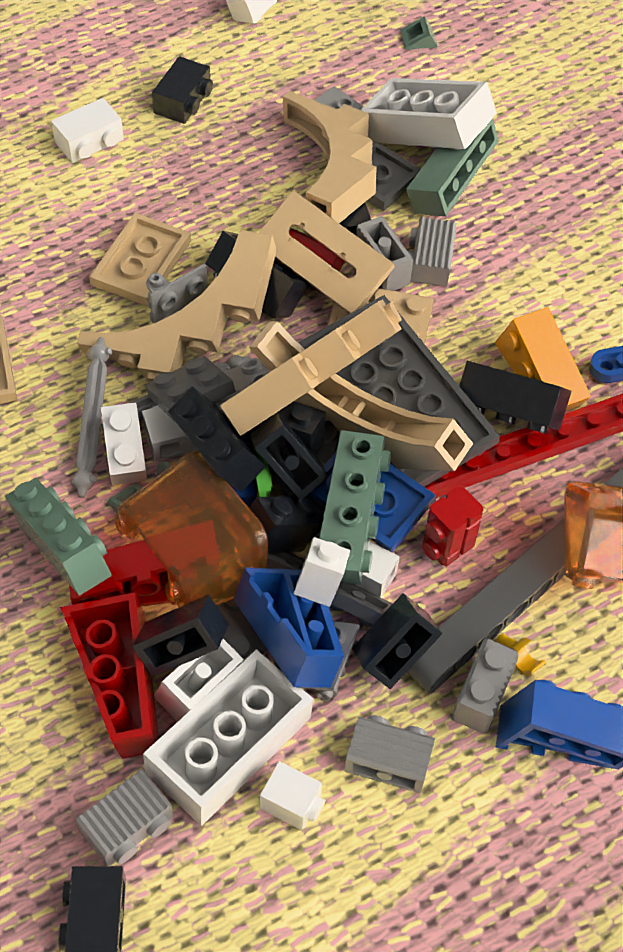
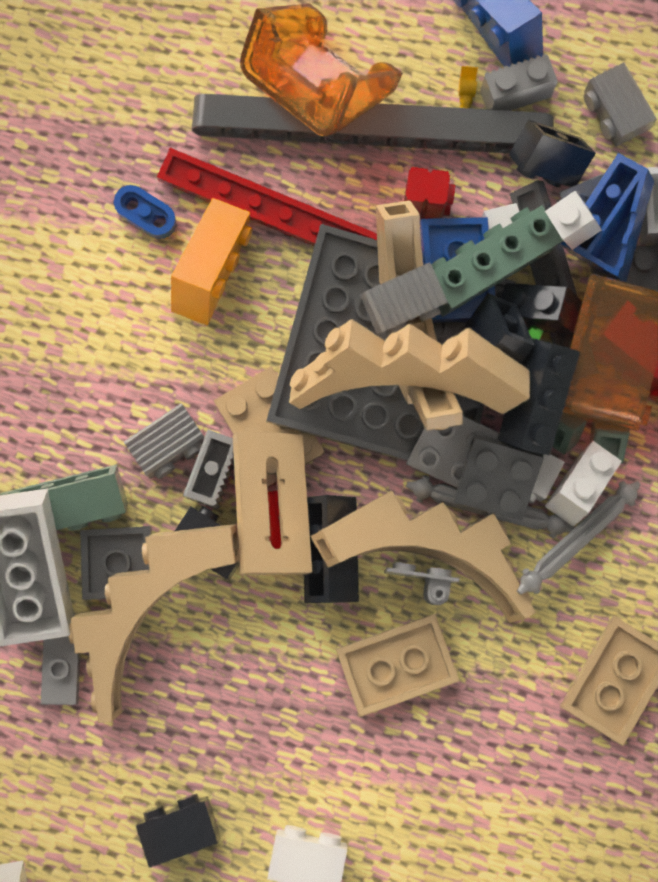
camera: 130 degrees left, 25 degrees up
black brick [459,360,572,434] -> none
none -> light grey brick [360,262,448,336]

